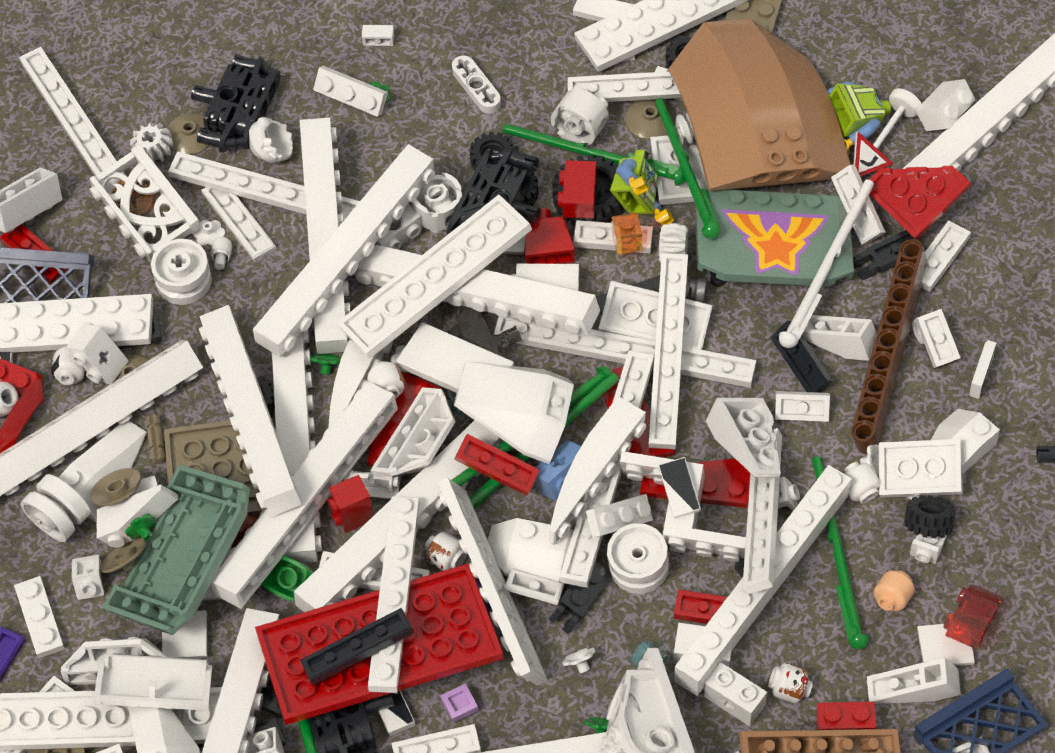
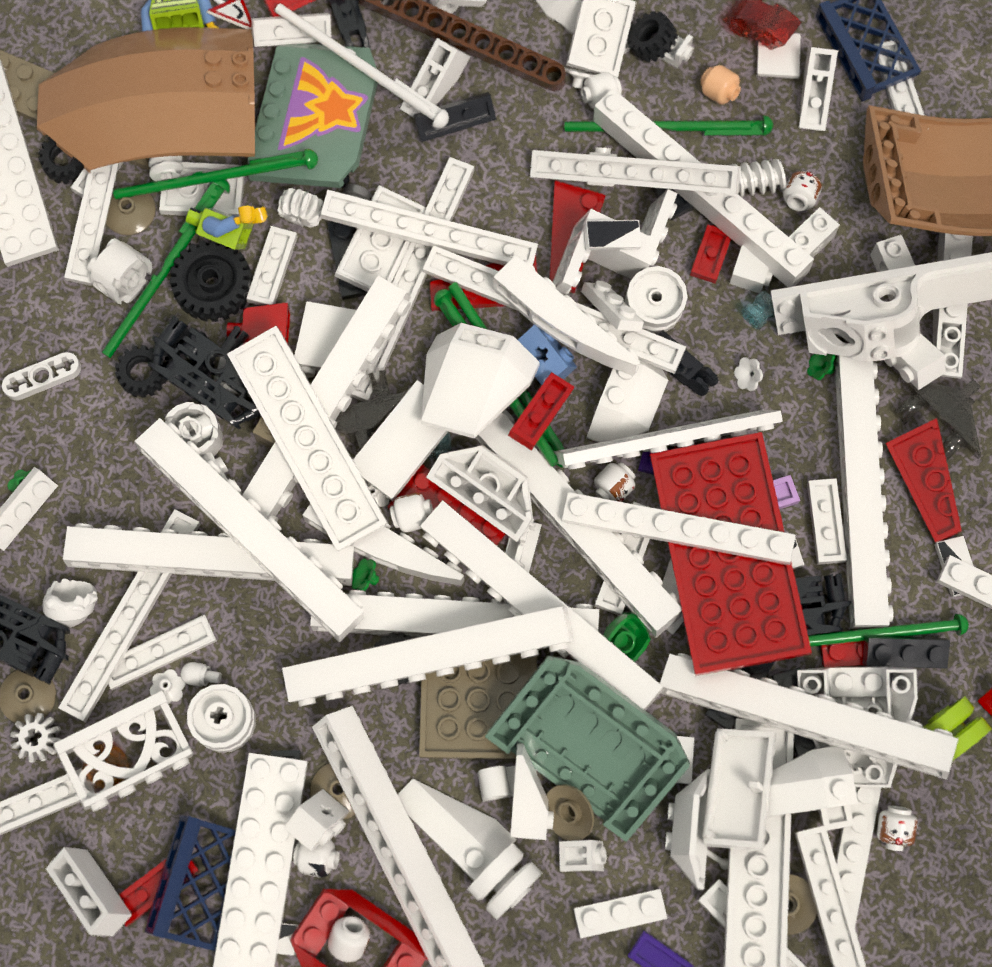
camera: 85 degrees left, 15 degrees up
dark tan dish [90,468,141,506] -> none
green plant [125,513,157,541] -> none
dark tan axle [146,414,166,464] -> none
black tile [300,607,414,686] -> none
red brick [327,475,374,534] -> none
white slope [504,569,564,605] -> none
red brick [558,160,597,218] -> none
clear orange brick [612,212,642,255] -> none
white wedge [706,398,781,477] -> none
white plate [775,391,830,422] -> none
red brick [815,701,876,730] -> none
none -> white piece [730,159,786,197]

